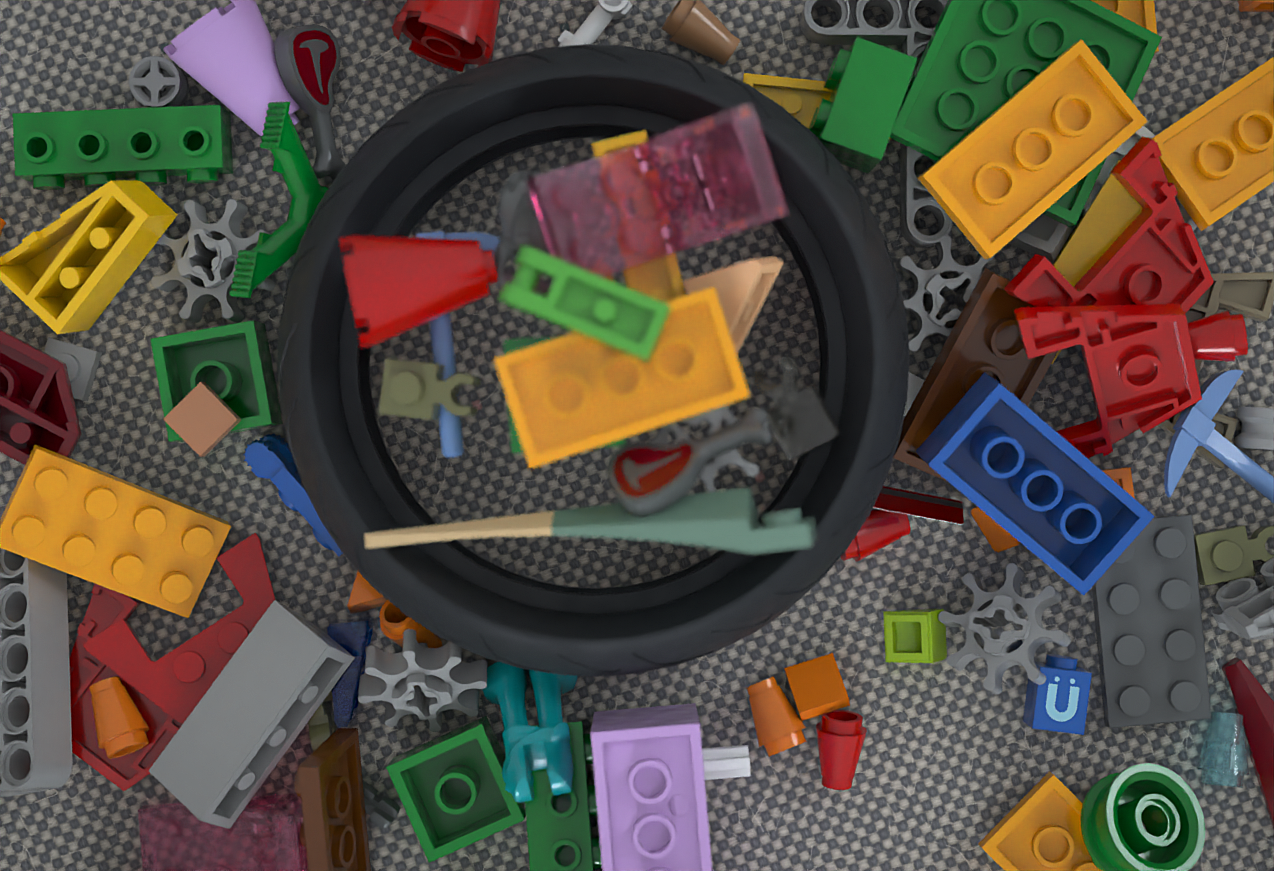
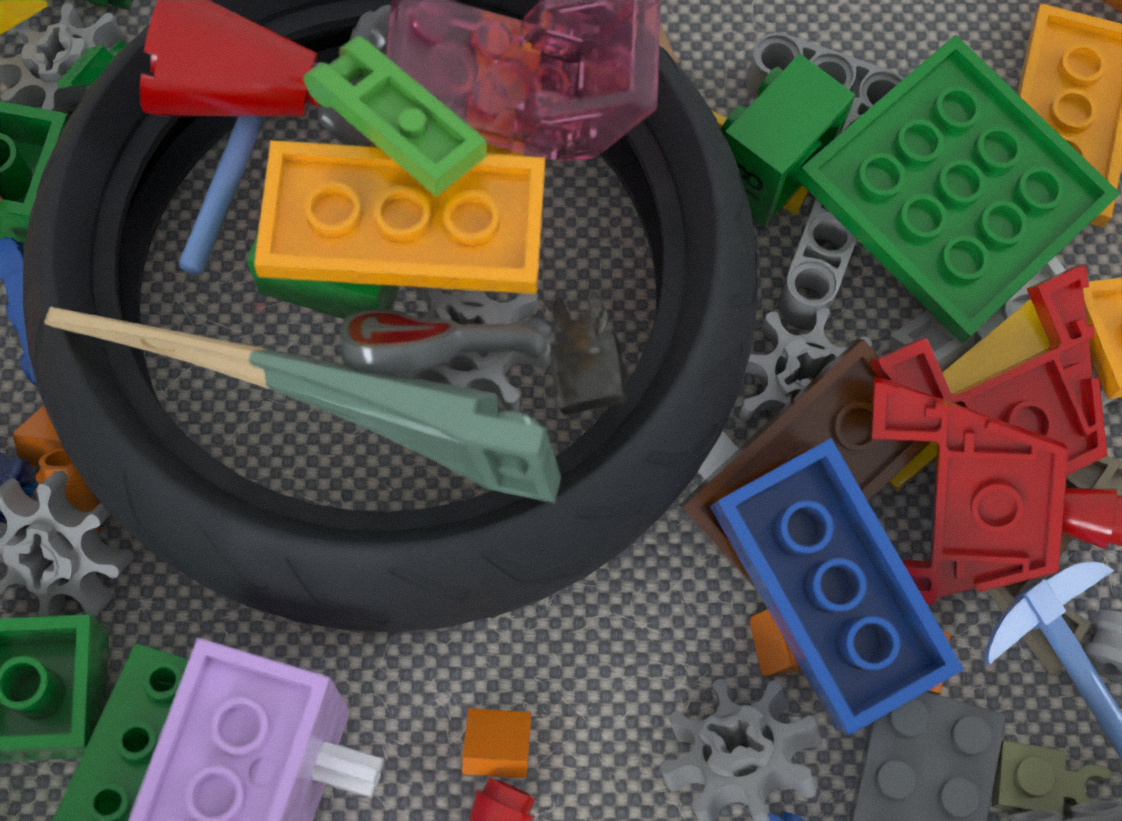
camera: 10 degrees right, 20 degrees down
olive plate [379,358,481,420] -> none
teal piece [482,661,578,802] -> none
light nougat slope [683,257,784,355] -> none
orange cone [746,677,807,757] -> none
red cone [840,509,910,562] -> none
red sticker [873,486,964,525] -> none
lime slope [883,609,947,663] -> none
light orange plate [918,39,1148,259] -> none

